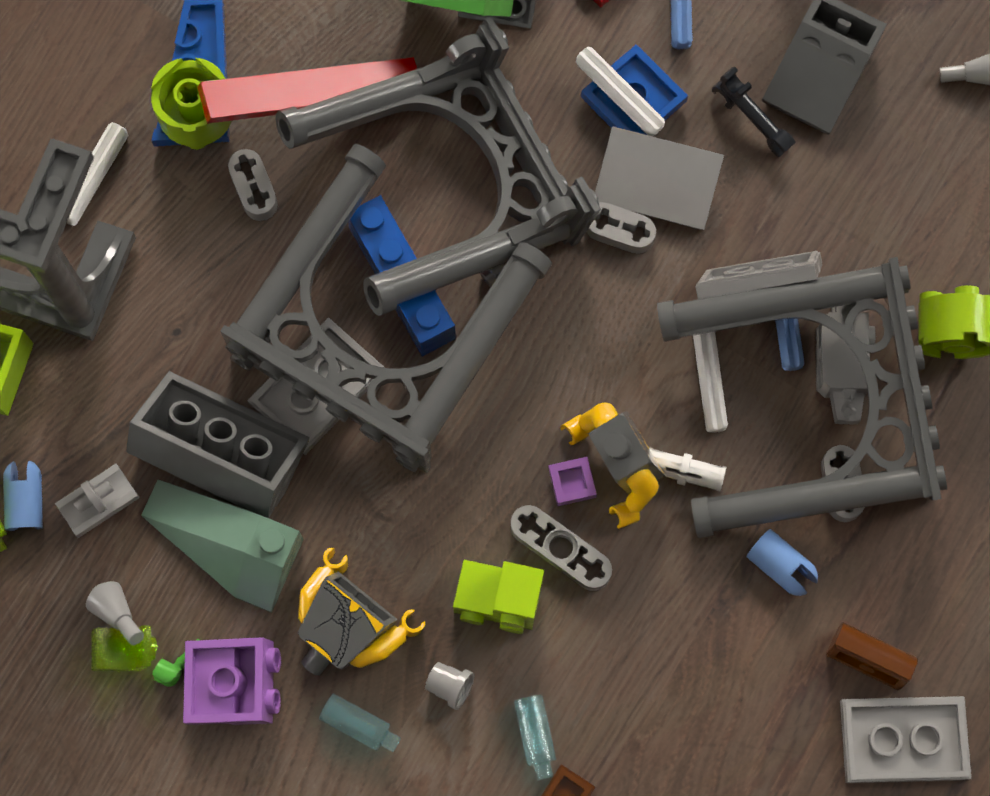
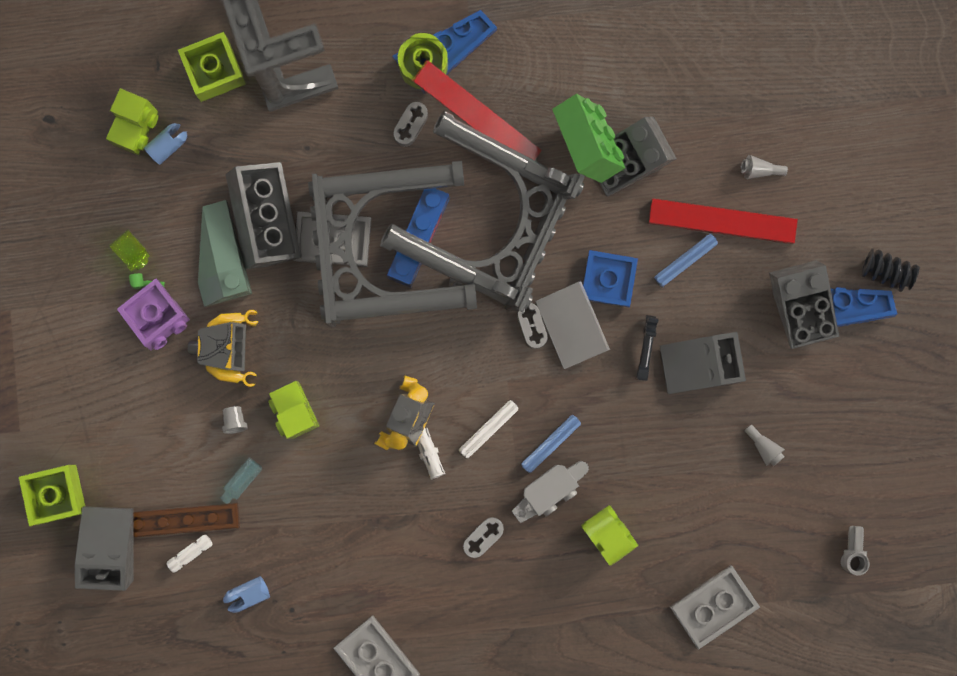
camera: 50 degrees right, 10 degrees up
light grey hips [55,464,139,538] -> none
white axle [67,122,128,226] -> none
light grey cone [86,581,144,645] -> none
clear light blue cylinder [319,693,401,752] -> none
light grey beam [511,505,612,591] -> none
medium lavender plate [548,457,597,507] -> none
white axle [576,47,665,137] -> none
dark grey arch [657,257,947,538] -> none
light grey tile [696,251,822,299] -> none
medium blue piece [746,529,818,596] -> none
reddish brown brick [826,622,918,690] -> none

